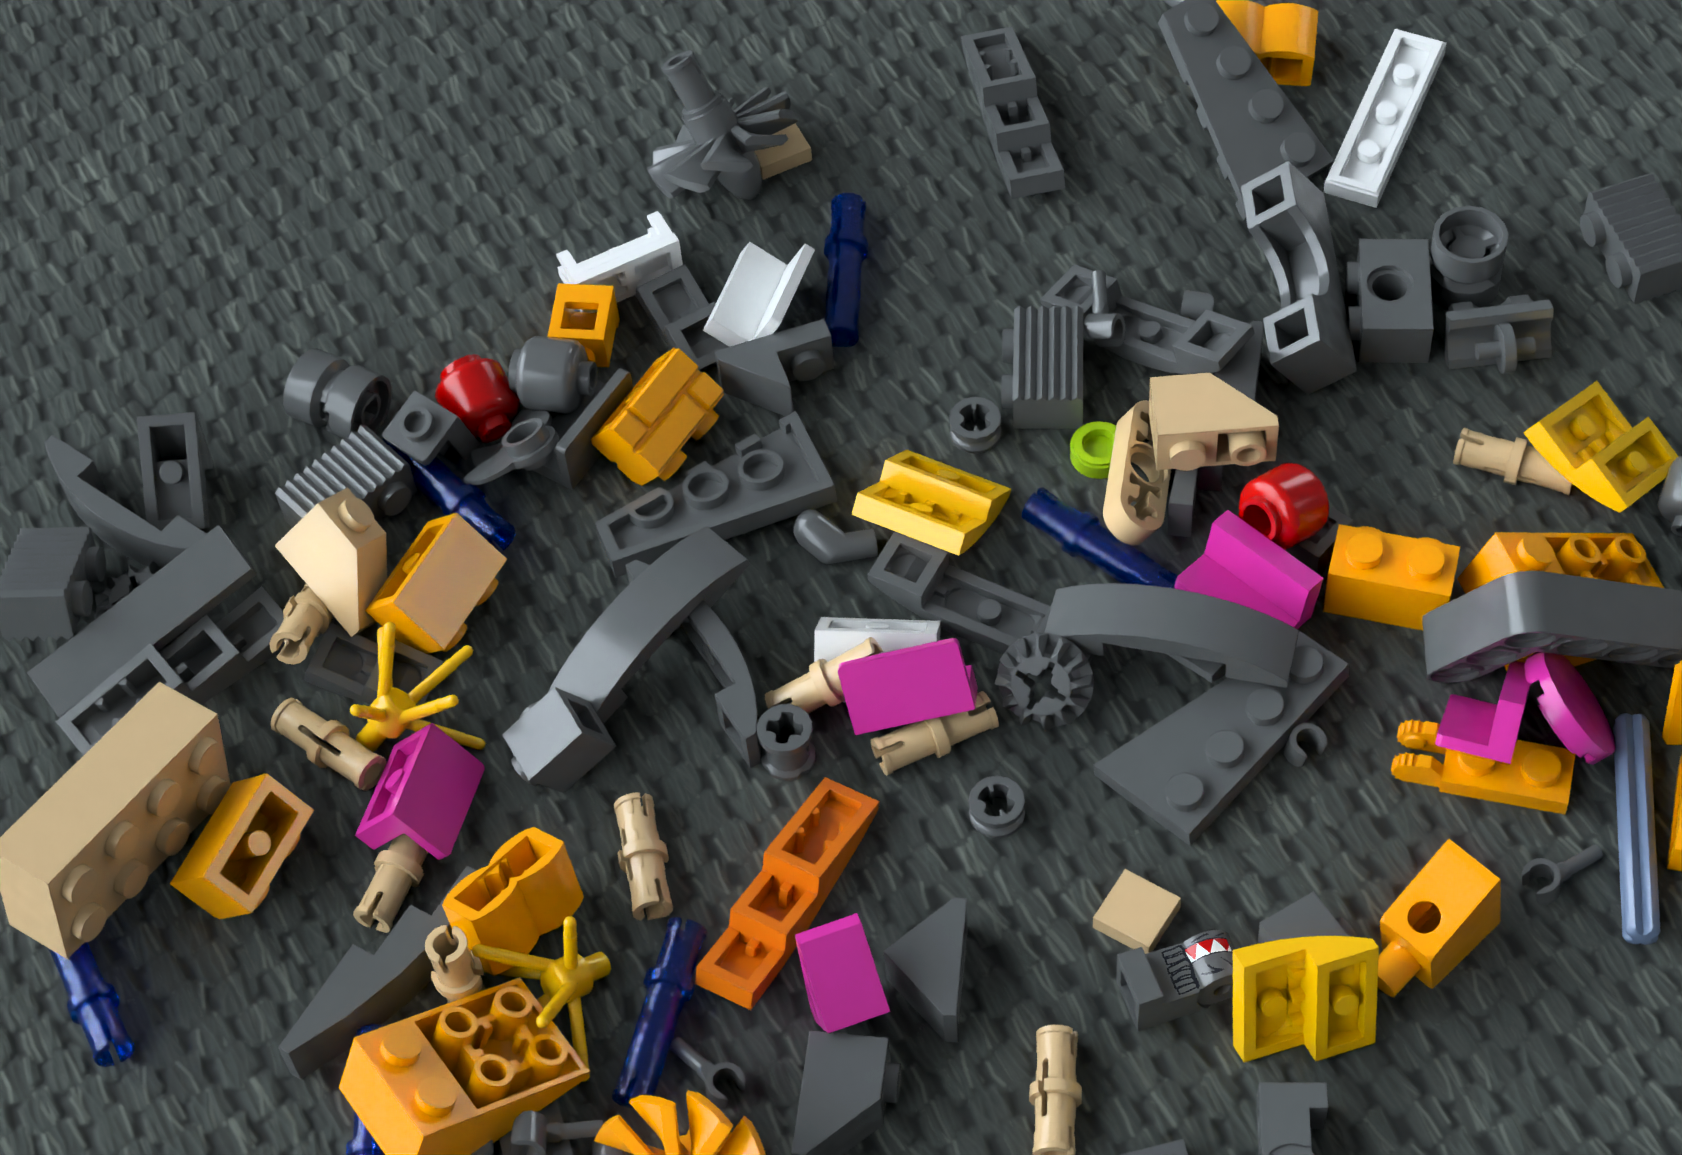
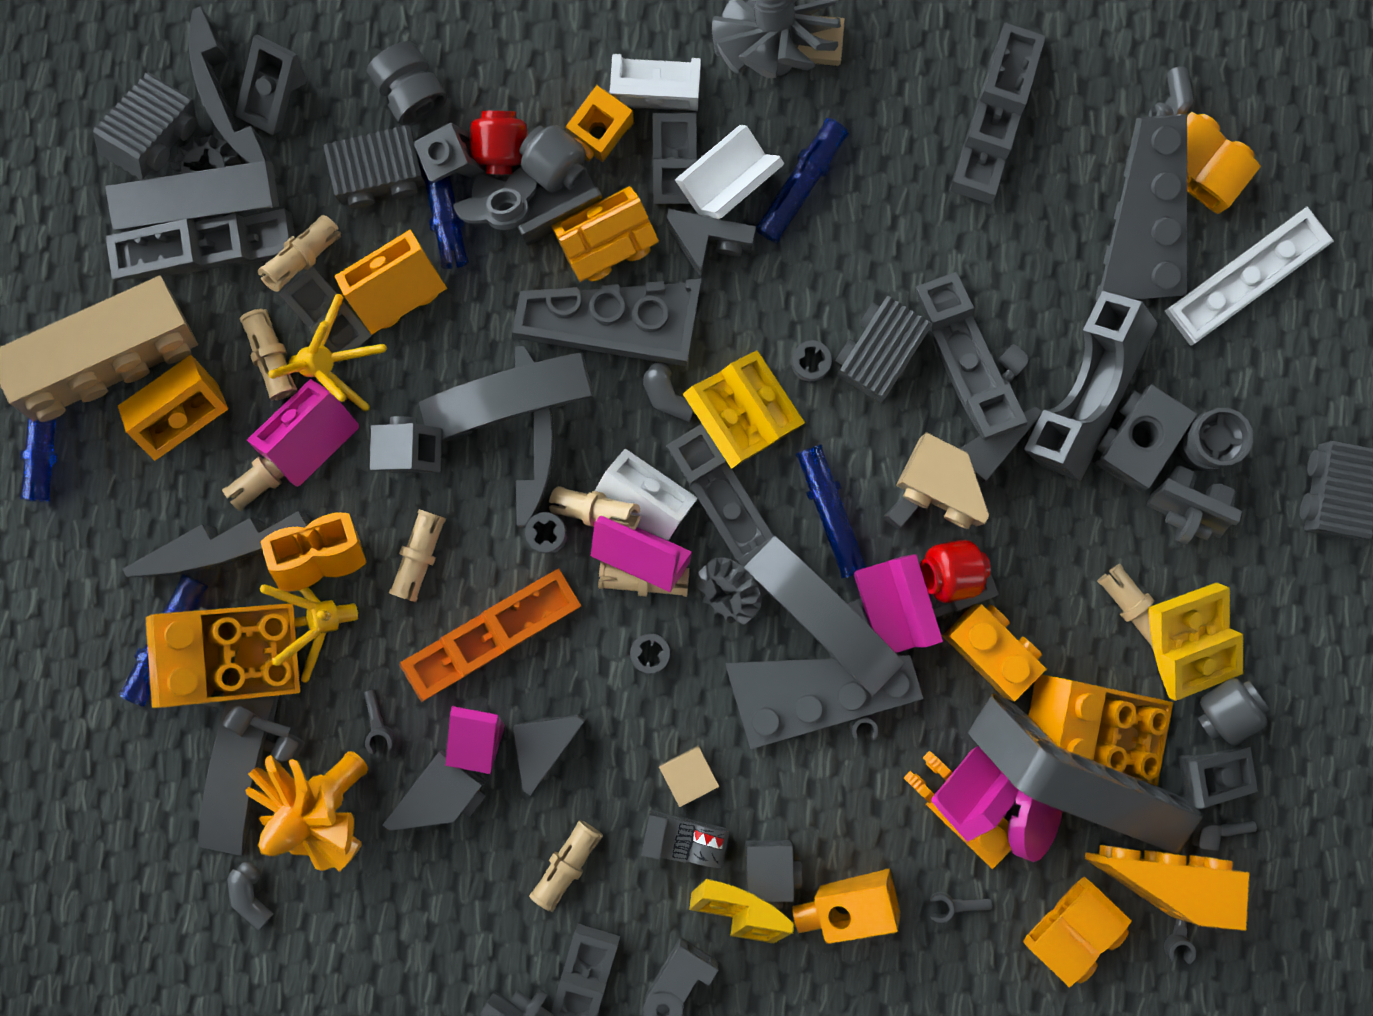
camera: 25 degrees right, 30 degrees up
tan slope [275,487,387,637] -> none
tan pin [425,925,486,1003] -> none
clear blue pin [612,917,707,1108] -> none
lime tile [1070,421,1116,479] -> none
dark grey hand [1083,270,1126,347] -> none
tan beam [1103,400,1171,545] -> none
sand blue axle [1613,713,1661,945] -> none

